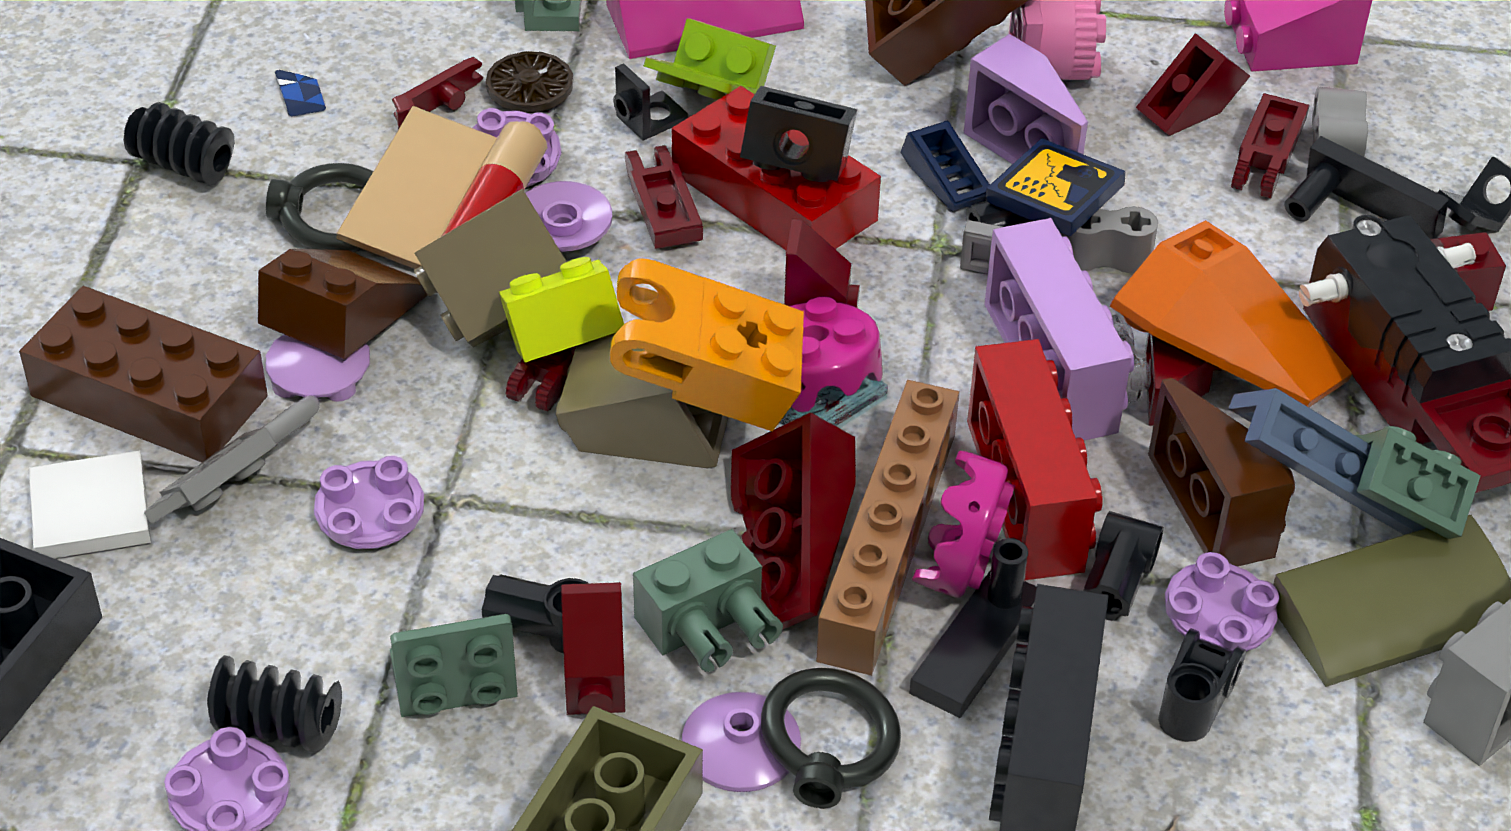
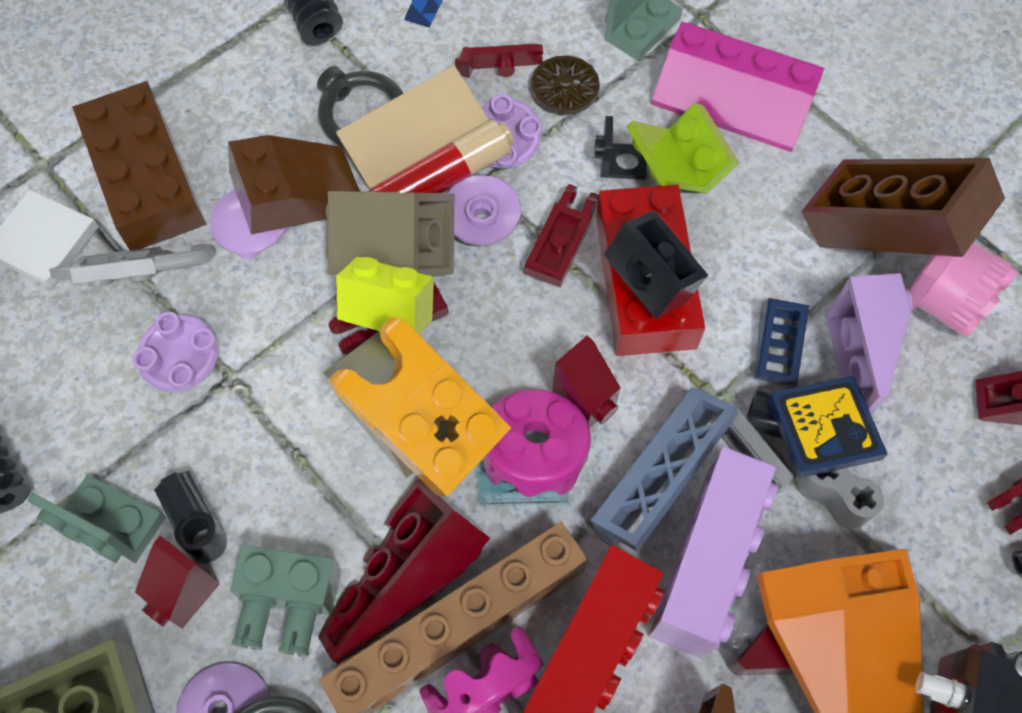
camera: 40 degrees right, 20 degrees up
none -> sand blue fence [591,387,738,552]

